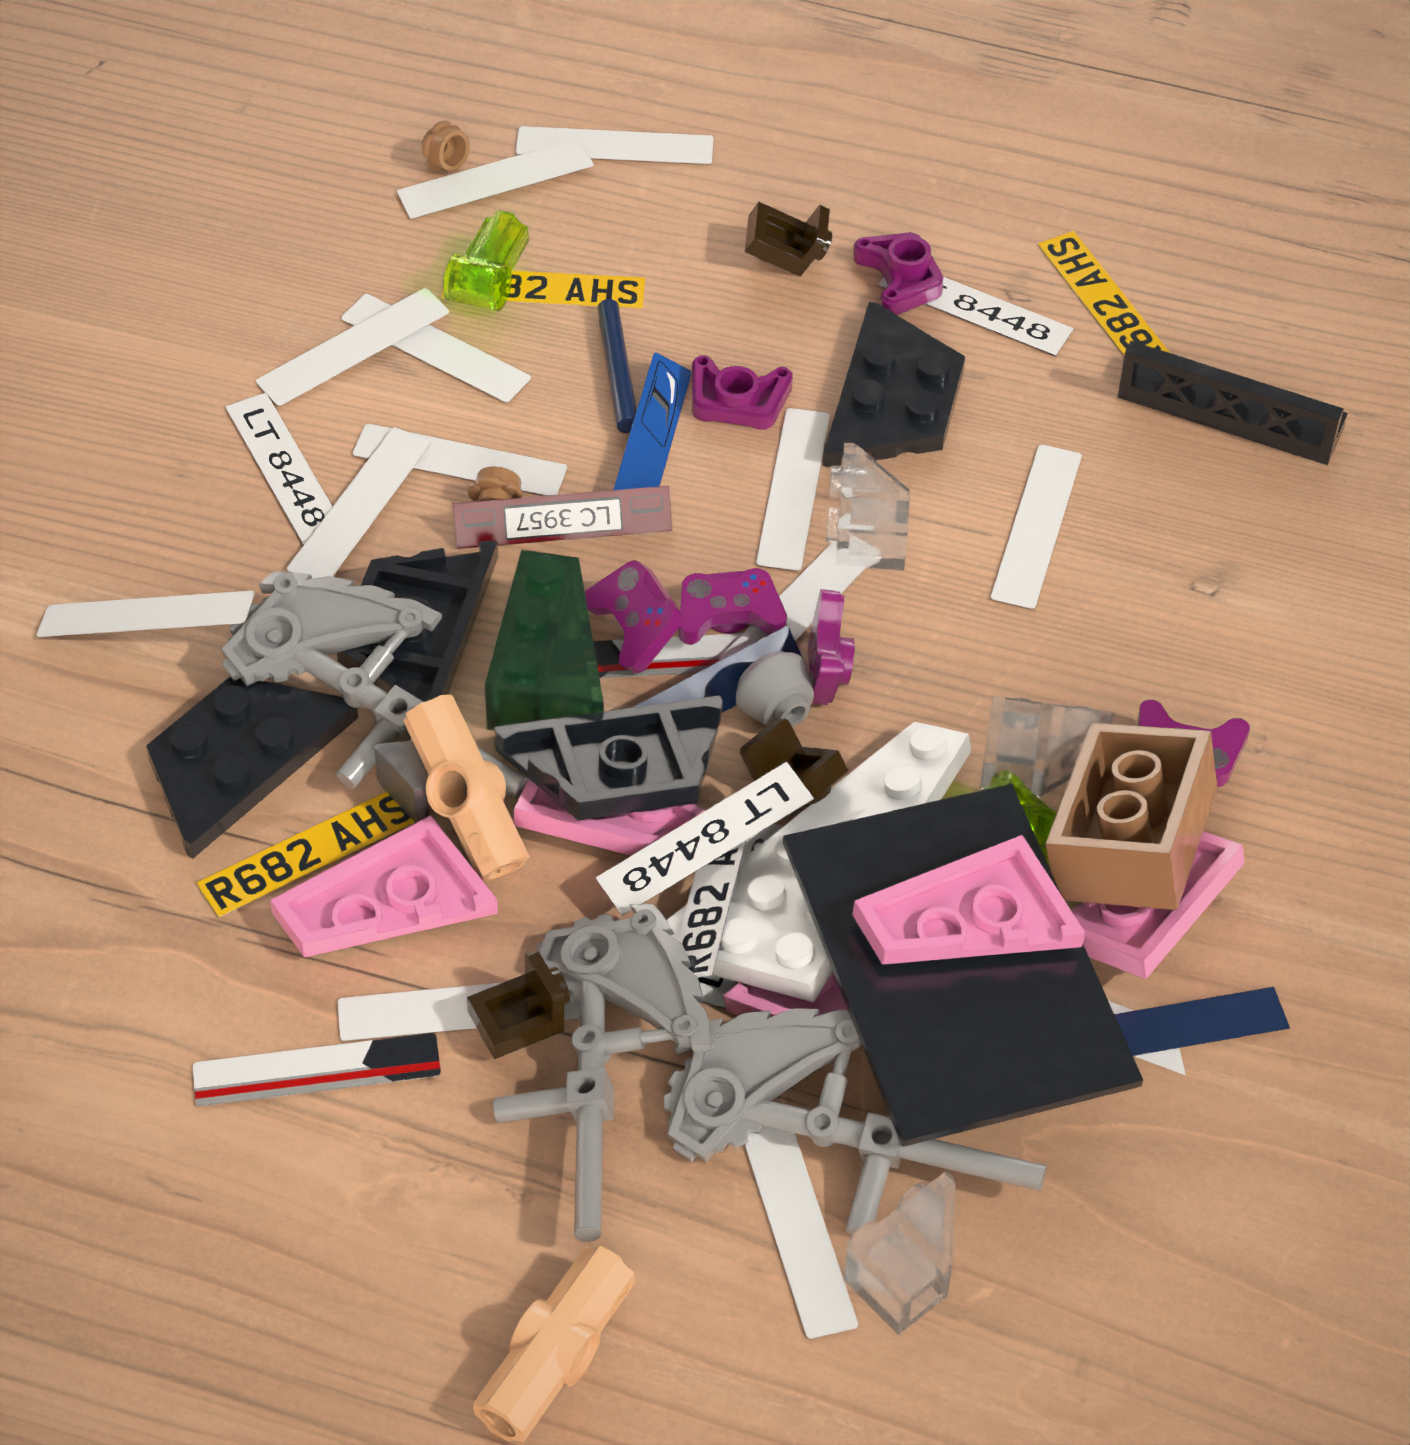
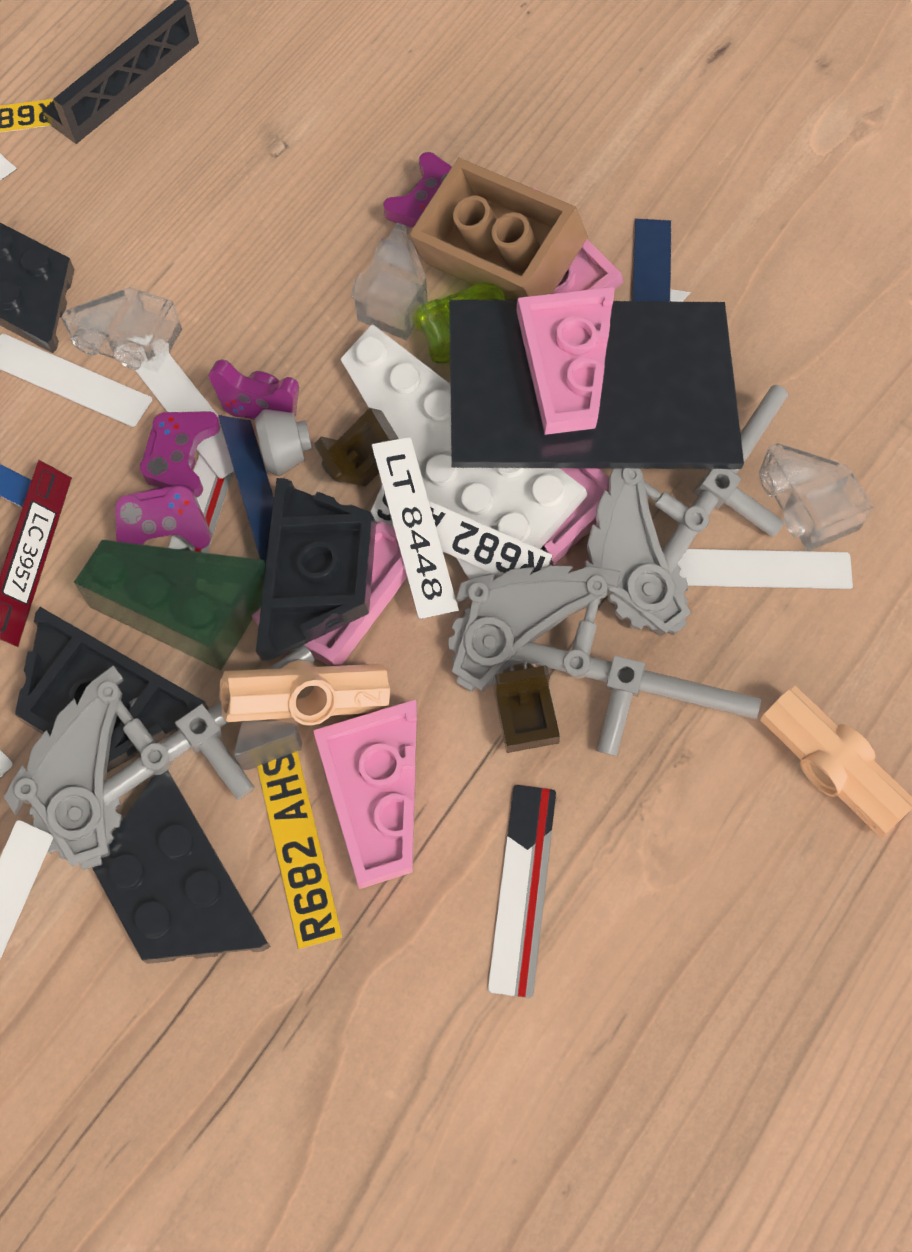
camera: 70 degrees left, 15 degrees up
white sticker [337,982,580,1041] -> none
white sticker [991,445,1082,609] -> none

